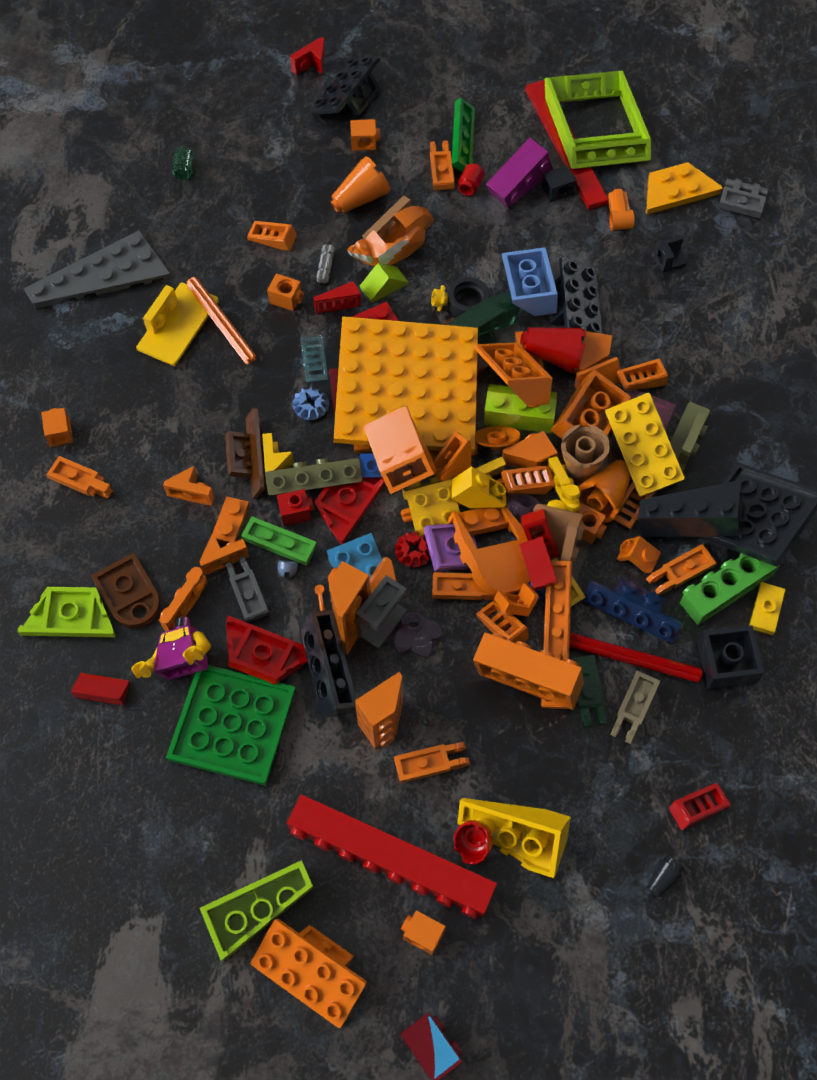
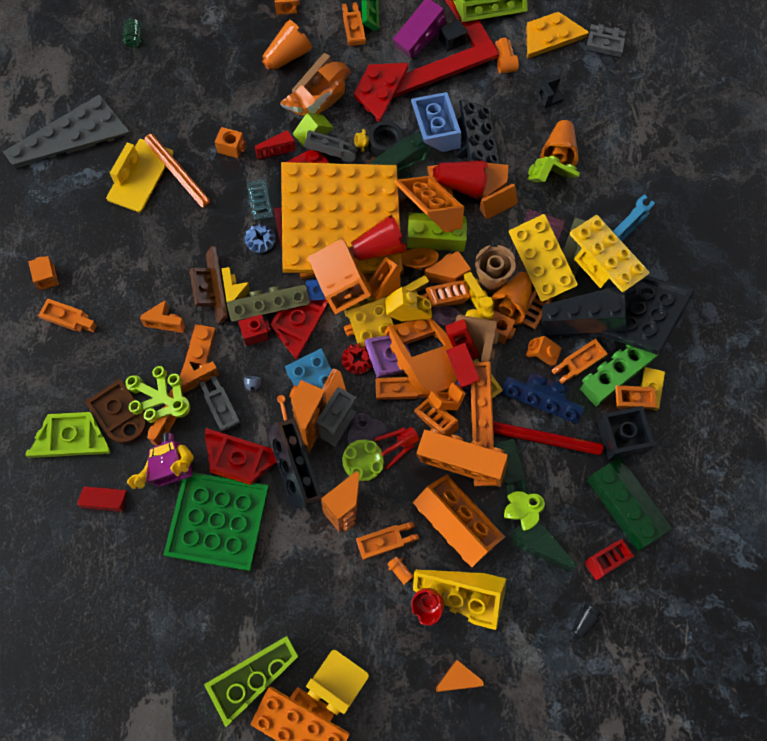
camera: 10 degrees left, 5 degrees up
bright green plate [241,516,317,566] -> none
orange slope [247,221,297,251] -> none
red brick [287,794,497,919] -> none
light grey axle [316,244,334,284] -> none
orange brick [401,910,445,955] -> none
red brick [458,164,485,196] -> none
orange brick [550,369,631,439] -> none
dark tan hinge [610,671,660,744] -> none
orange slope [617,358,668,391] -> none
none -> lime plant [126,366,190,423]
none -> dark grey hinge [304,130,357,163]
none -> yellow bracket [306,650,369,716]
none -> lime dish [342,439,384,481]
none -> red cone [349,214,407,261]
none -> red wing [354,63,409,122]
none -> red plant [374,427,419,470]
none -> orange pin [387,556,414,585]
none -> red tile [394,40,499,98]
none -> orange slope [413,474,505,567]
none -> orange slope [436,660,484,692]
none -> lime plate [504,491,545,531]
none -> clear green slope [511,521,577,572]
none -> lime bracket [527,156,581,183]
none -> orange cone [540,120,579,166]
none -> yellow bracket [570,215,650,292]
none -> dark green slope [587,458,672,551]
none -> dark azure tile [613,194,655,241]
none -> orange slope [615,385,657,410]

